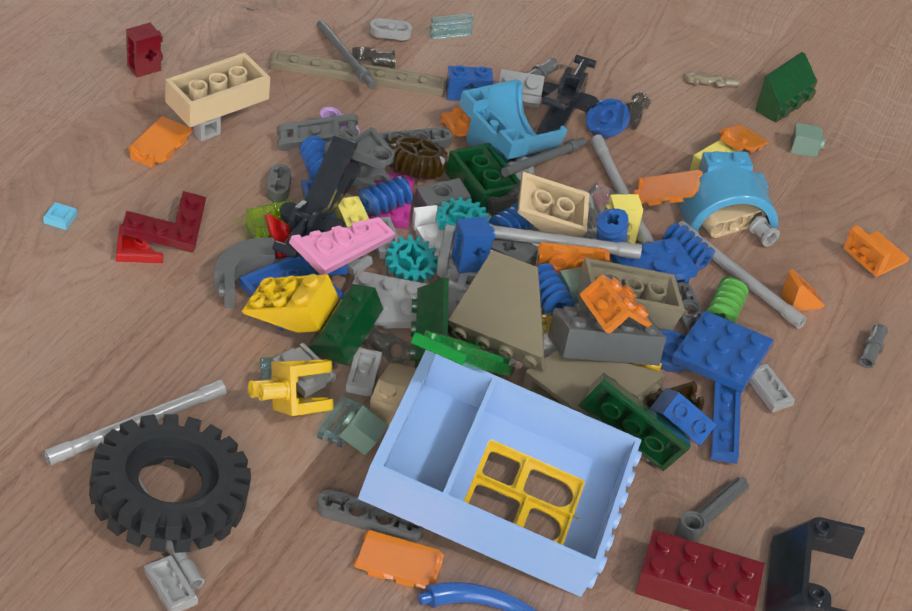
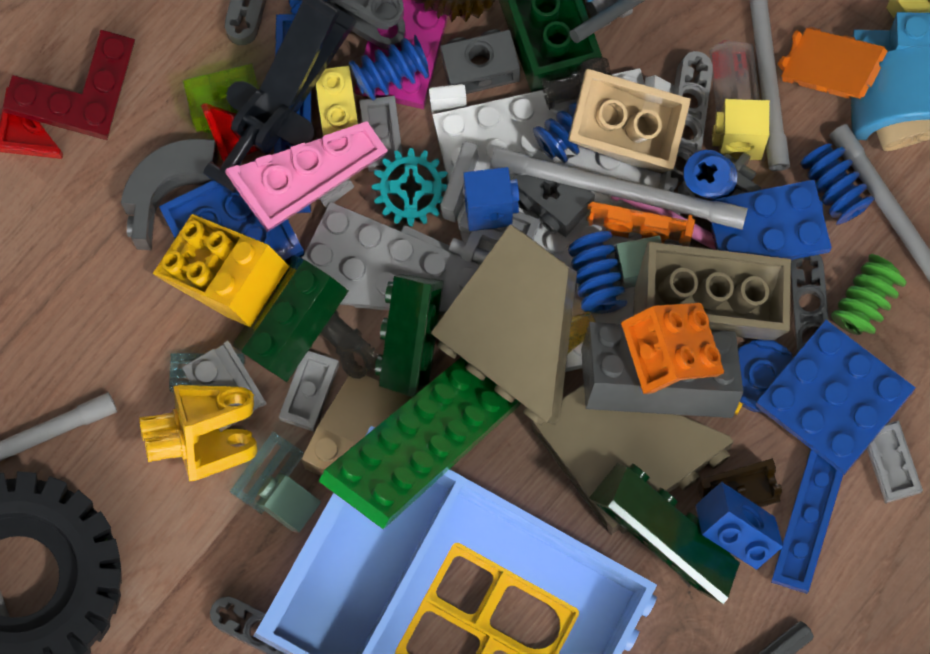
camera: 20 degrees right, 30 degrees up
teal gear [435,197,489,236] -> none

